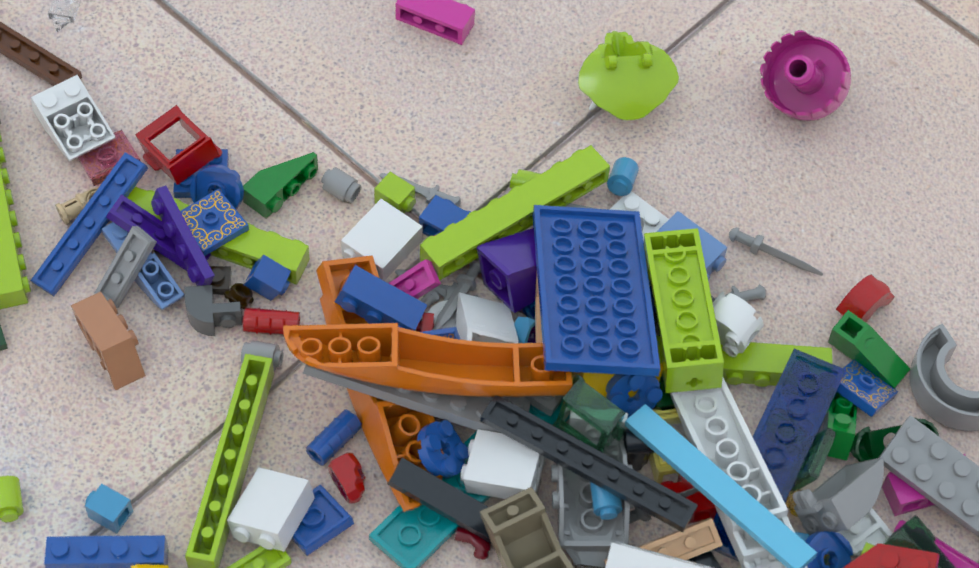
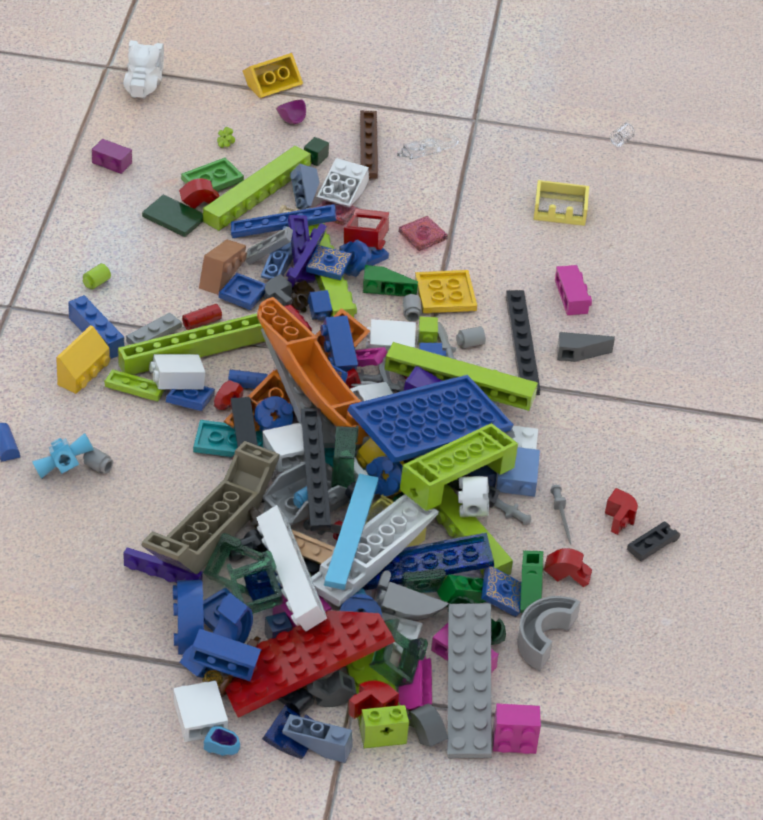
camera: 55 degrees right, 15 degrees down
dark azure brick [85,483,134,534] -> none
lime animal [578,31,679,120] -> none
dark azure brick [607,157,639,196] -> none
dark pink piece [760,30,851,121] -> none
none -> light grey plate [126,312,182,345]
none -> red axle [182,304,222,330]
none -> blue plate [219,273,266,310]
none -> sand blue slope [290,164,320,210]
none -> clear pink plate [398,216,448,251]
none -> yellow plate [415,270,477,313]
none -> light grey brick [456,326,486,348]
none -> black plate [506,290,541,395]
none -> dark grey slope [557,332,615,362]
none -> red brick [605,488,638,535]
none -> black plate [627,521,680,561]

